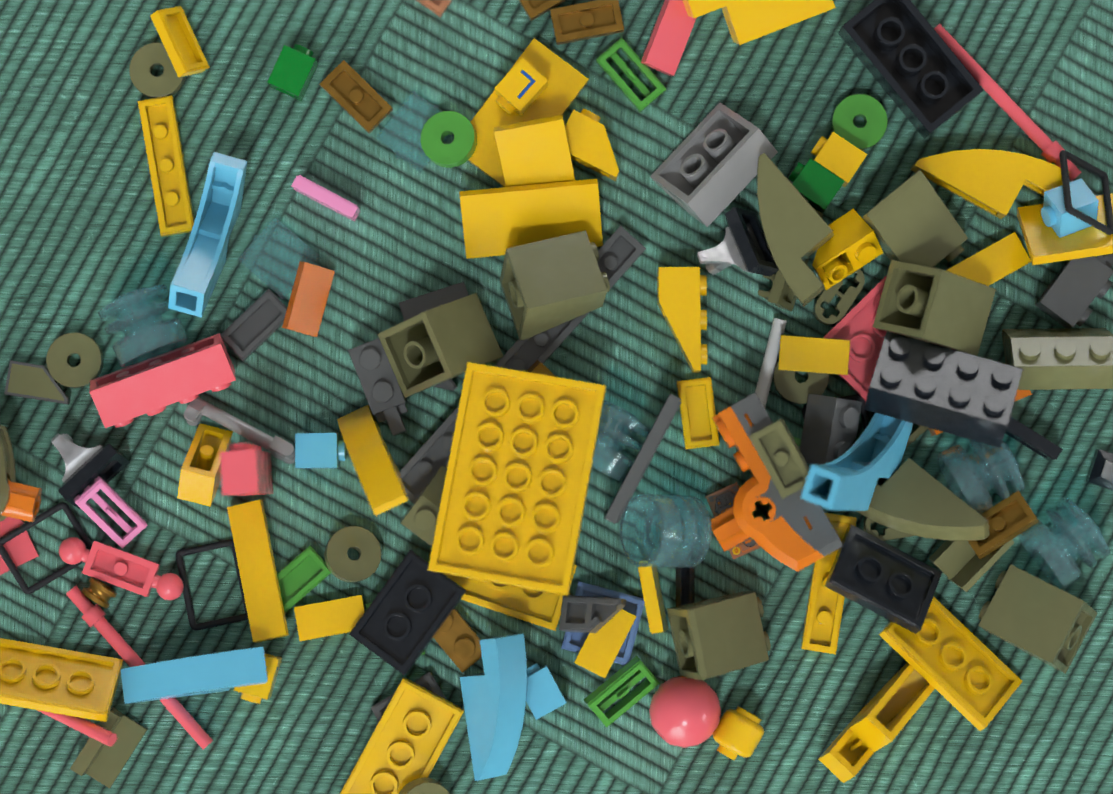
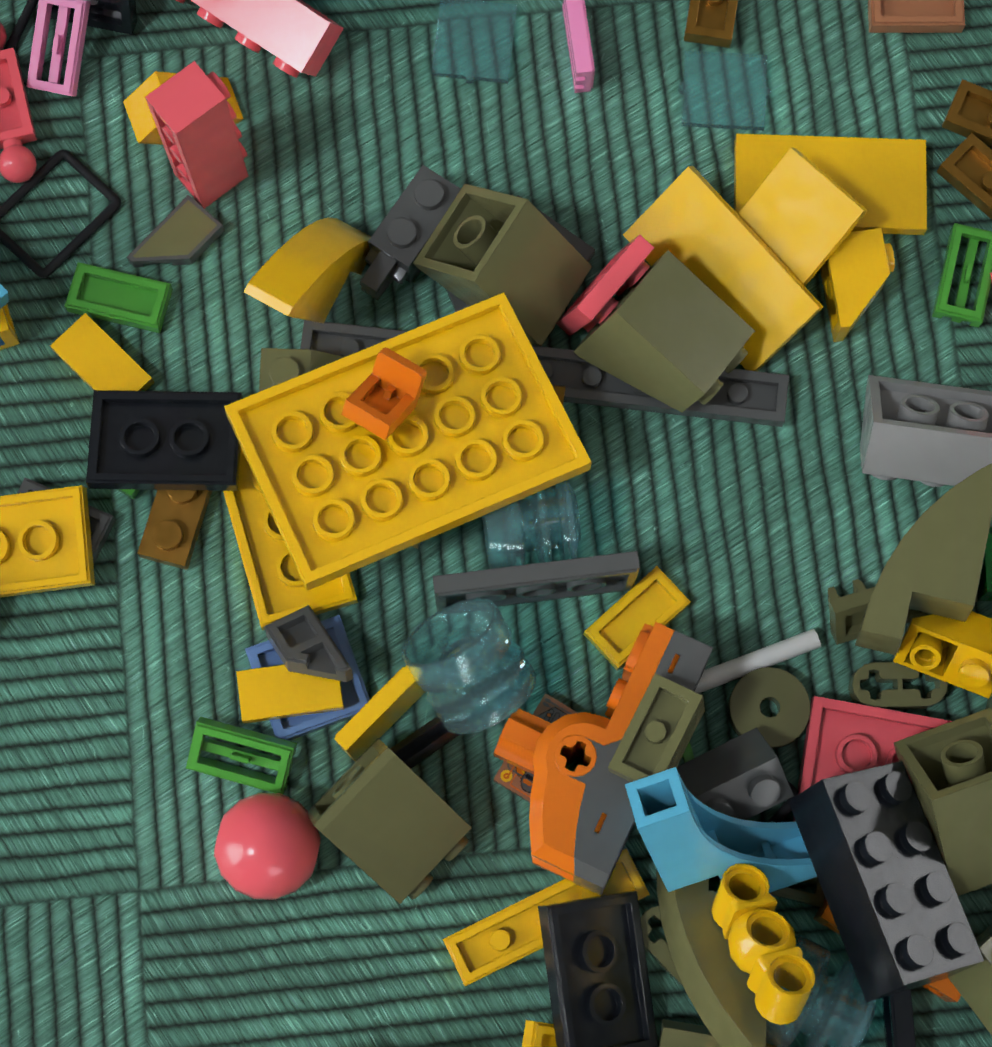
camera: 55 degrees right, 10 degrees down
light grey hinge [184,397,295,464] -> none
dark grey tile [221,289,287,361] -> none
yellow tile [227,499,289,643] -> none
orange tile [282,261,335,337] -> none
medium azure brick [295,433,346,469] -> none
olive piece [325,526,382,583] -> none
bright green piece [420,111,477,168] -> none
medium azure slope [460,634,527,781] -> none
yellow brick [494,58,548,116] -> none
medium azure brick [526,663,567,720] -> none
yellow slope [657,267,708,373] -> none
black piece [697,207,779,277] -> none
yellow head [712,706,764,760] -> none
yellow tile [778,335,851,375] -> none
none -> olive tile [127,195,225,267]
none -> orange bracket [341,347,427,440]
none -> coral plate [556,234,654,336]
none -> yellow piece [711,863,815,1025]

